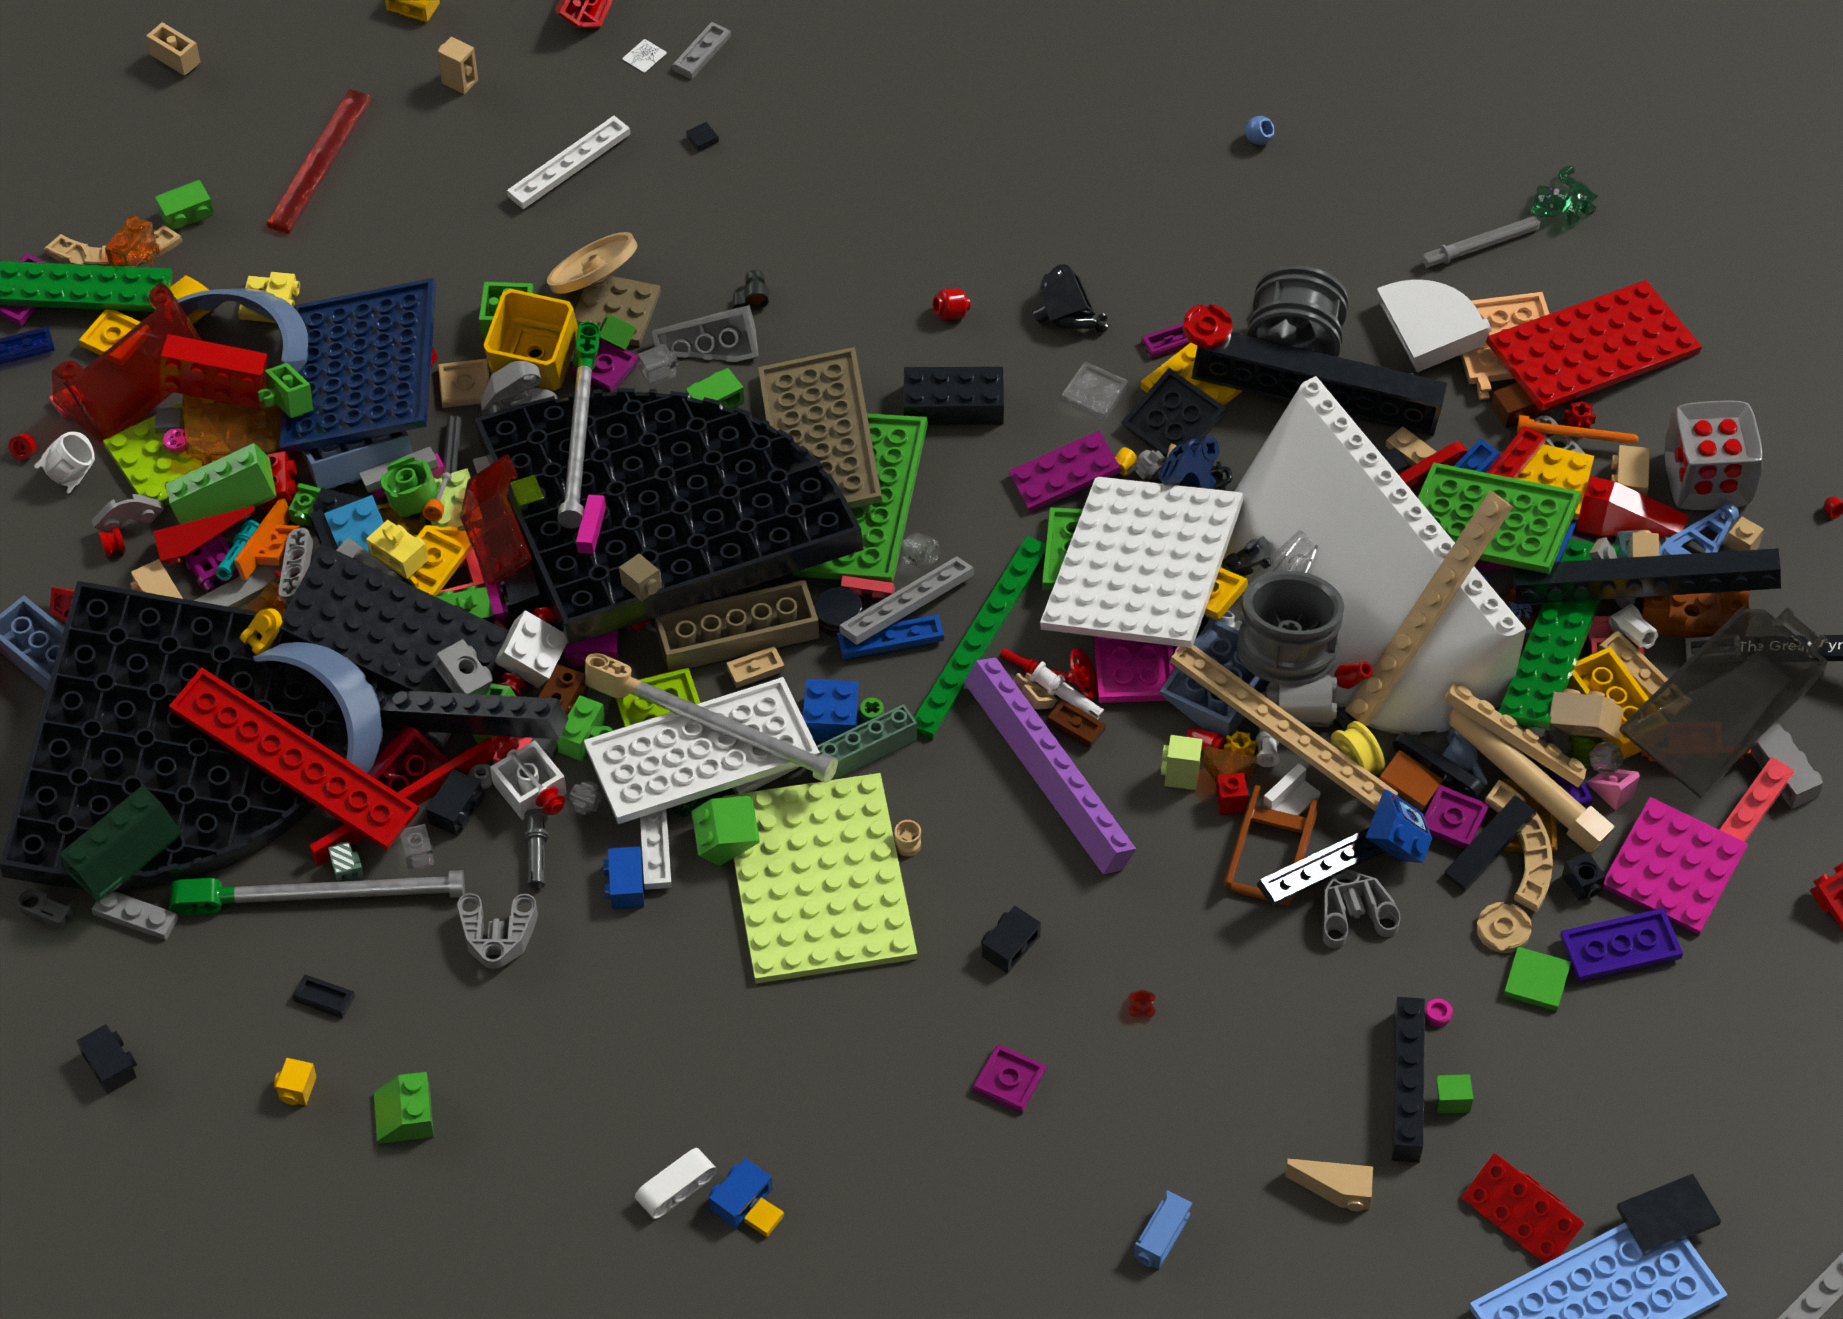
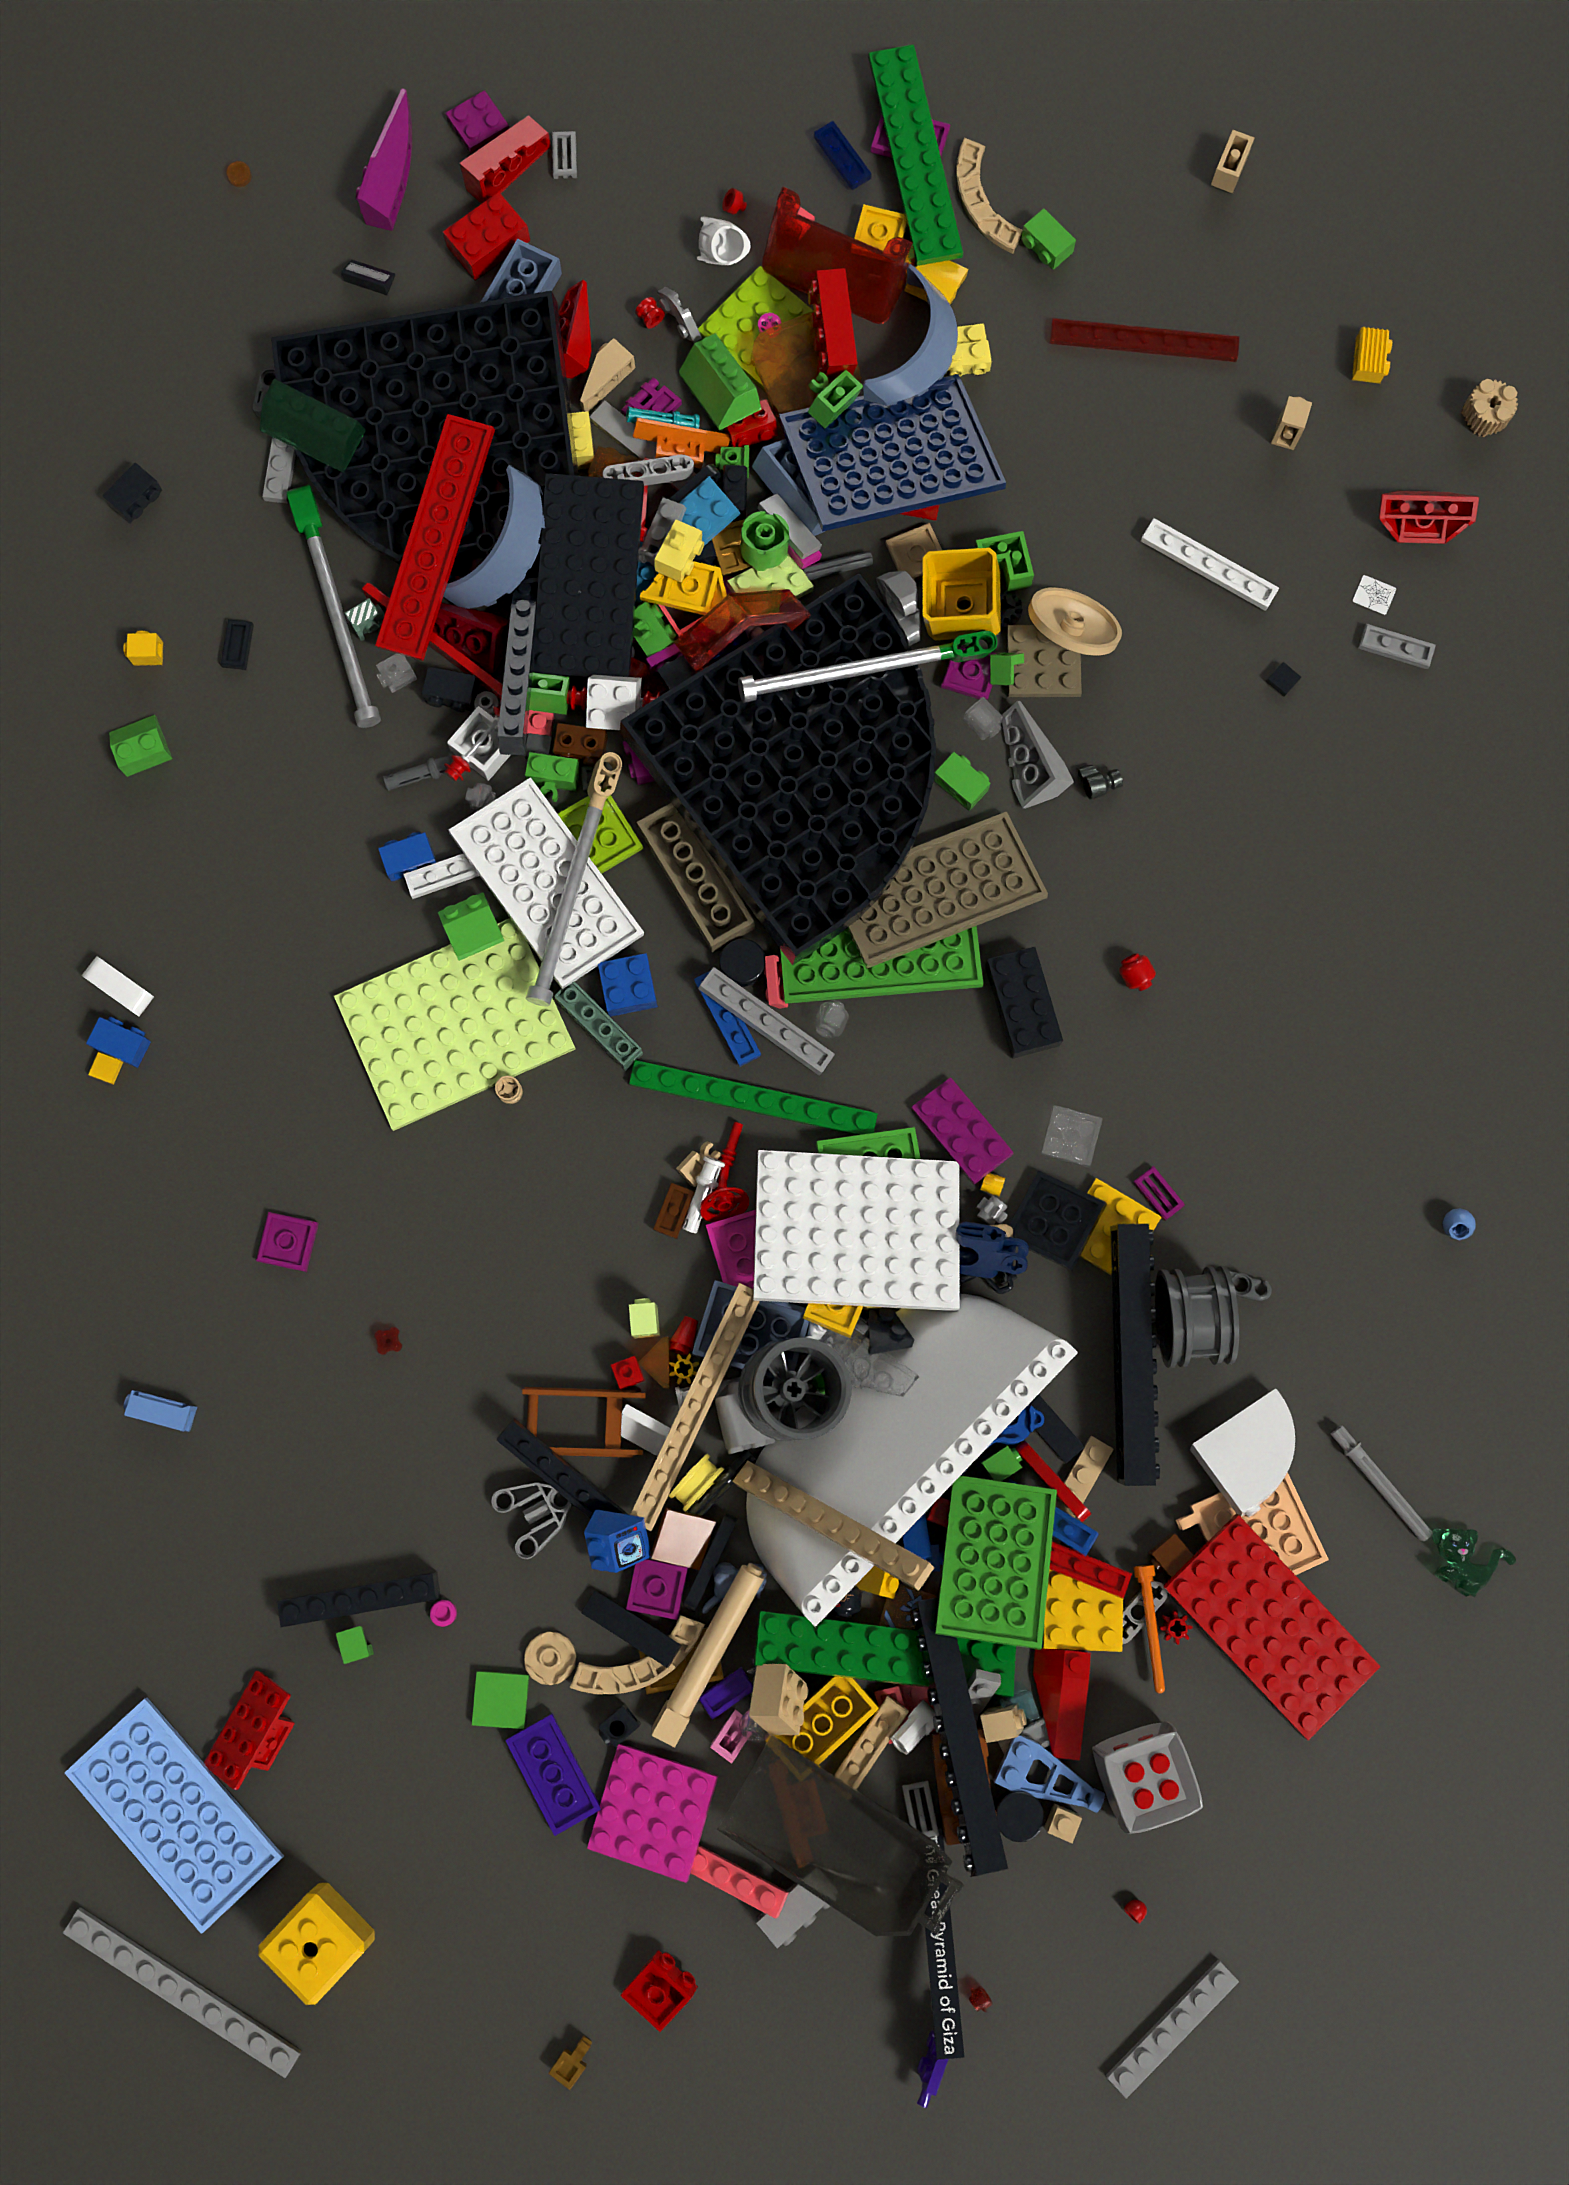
camera: 75 degrees right, 25 degrees up
clear orange brick [105,215,160,267] -> none
red wedge [153,506,255,566] -> none
dark grey tile [155,407,183,433] -> none
yellow plate [240,608,282,655] -> none
orange hinge [422,472,452,522] -> none
light grey brick [433,639,493,694] -> none
light grey connector [457,893,538,969] -> none
clear neon green slope [510,475,544,507] -> none
dark pink piece [576,495,606,554] -> none
dark tan brick [619,554,662,601] -> none
tan plate [726,646,785,688] -> none
bright green bush [860,697,884,722] -> none
medium lavender brick [964,657,1136,874] -> none
black brick [981,906,1041,974] -> none
black torso [1033,264,1109,332] -> none
red tile [1182,304,1233,348] -> none
tan slope [1285,1159,1373,1211] -> none
red cone [1334,662,1372,689] -> none
tan plate [1444,683,1587,787] -> none
tan brick [1611,445,1650,496] -> none
black tile [1617,1174,1721,1256] -> none
none -> yellow plate [258,1883,375,2005]

